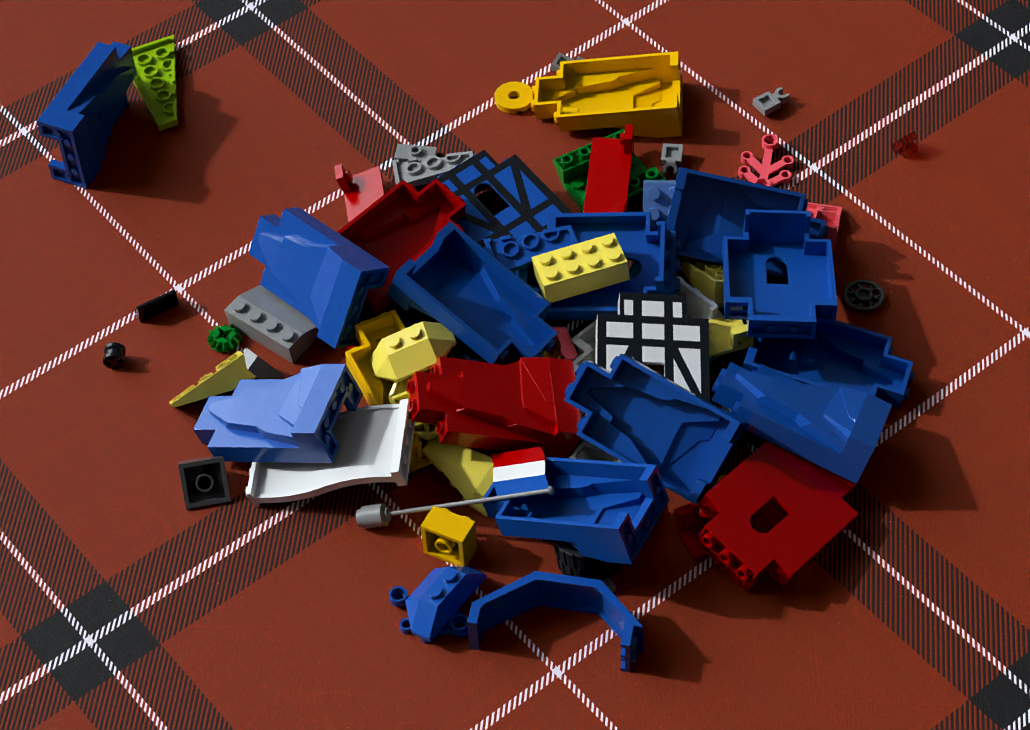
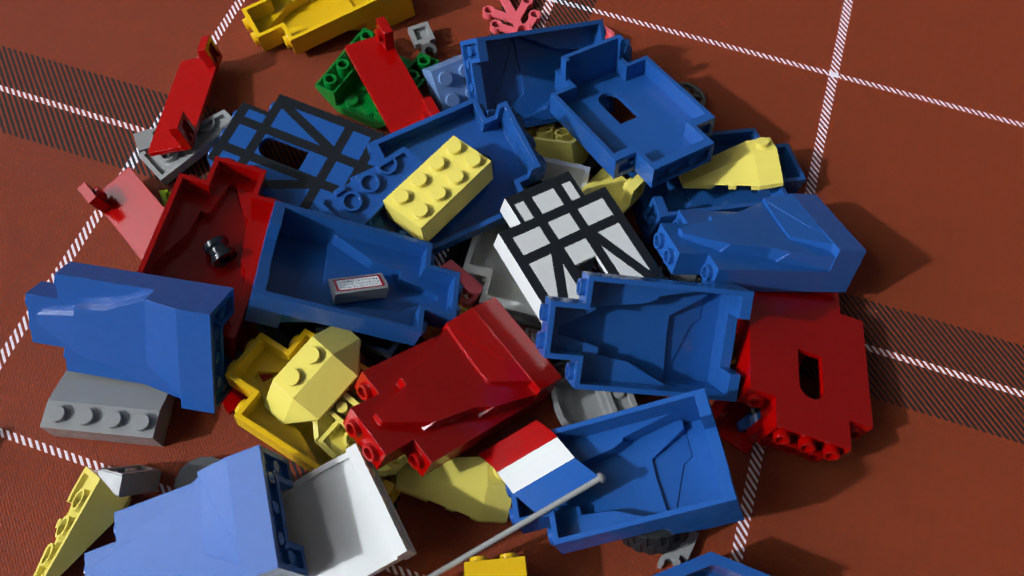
camera: 40 degrees left, 10 degrees up
green gear [207,323,242,352] -> none
yellow tile [494,81,534,114] -> none
none -> red bracket [148,35,223,156]
none -> black wheel [203,235,237,267]
none -> light grey slope [328,273,389,304]
none -> light yellow wedge [678,137,784,190]

